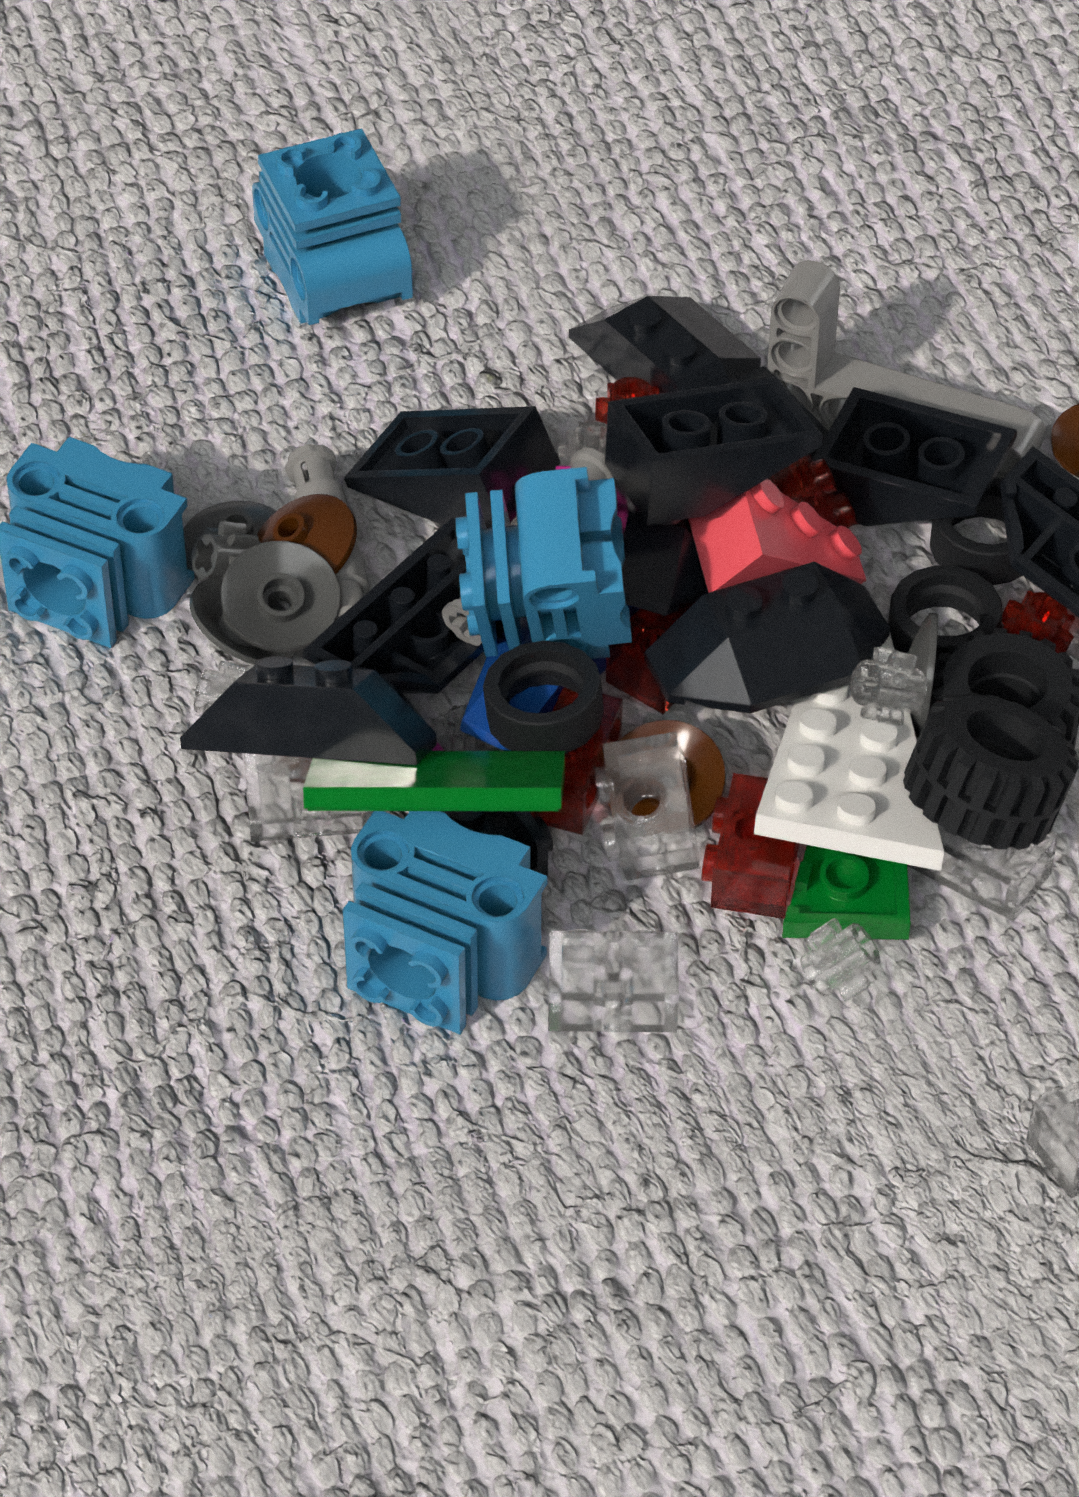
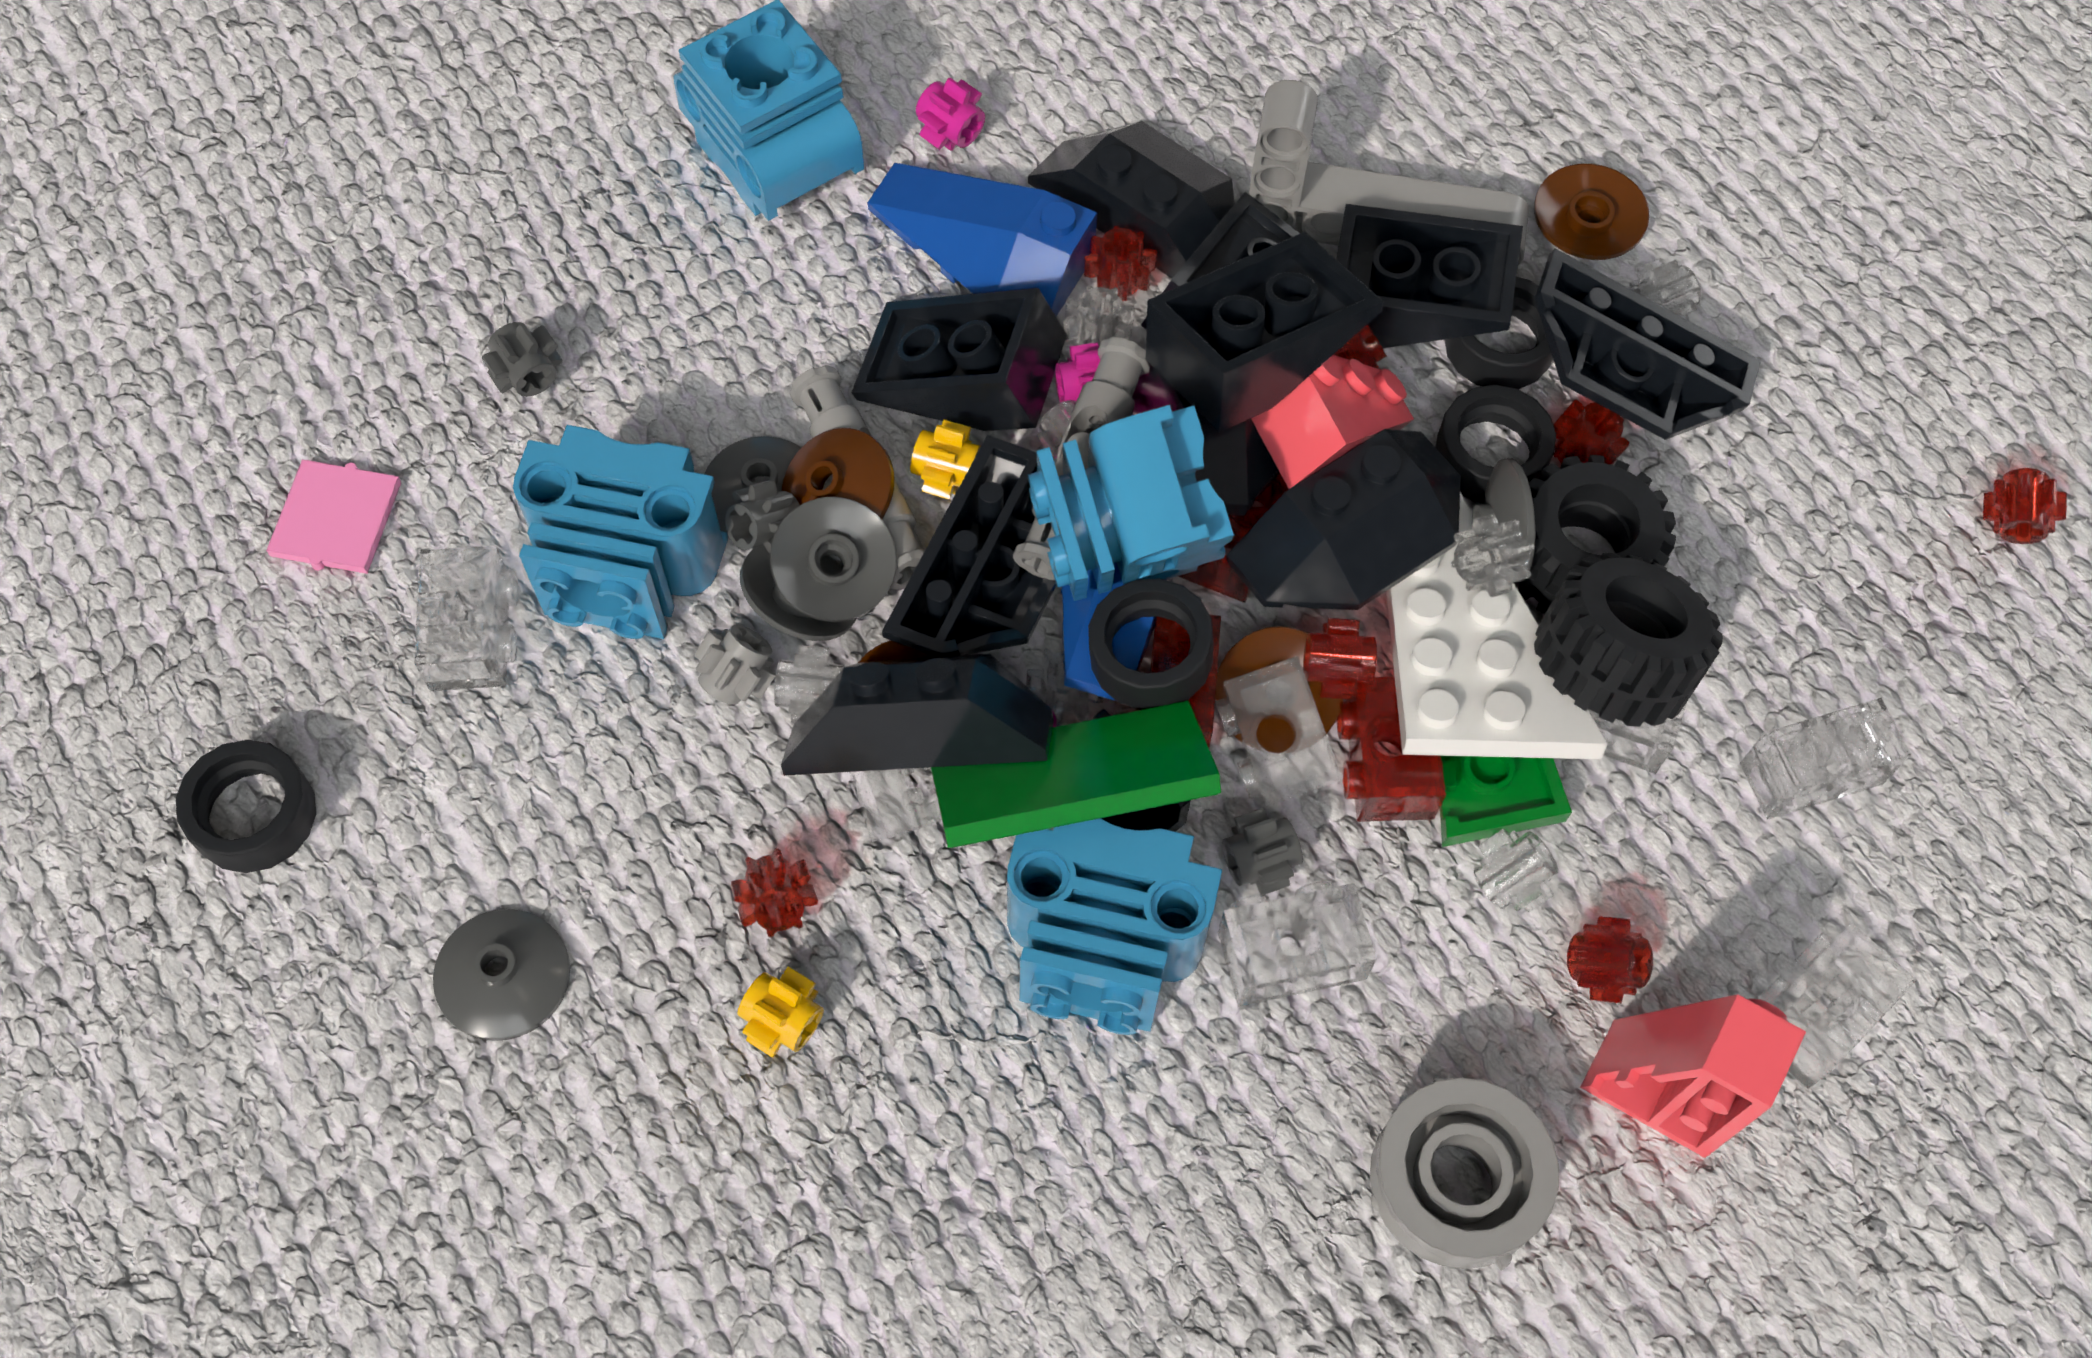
camera: 15 degrees left, 15 degrees up
none -> dark grey gear [482,322,563,397]
none -> light grey gear [694,625,777,705]
none -> clear red gear [730,848,818,937]
none -> yellow gear [737,966,824,1058]
none -> blue wedge [867,163,1097,317]
none -> yellow gear [910,419,981,500]
none -> dark pink gear [916,78,985,151]
none -> dark grey gear [1222,807,1303,896]
none -> clear red gear [1303,618,1377,700]
none -> light grey piece [1370,1077,1559,1271]
none -> clear red gear [1567,916,1653,1004]
none -> coral wedge [1580,994,1806,1158]

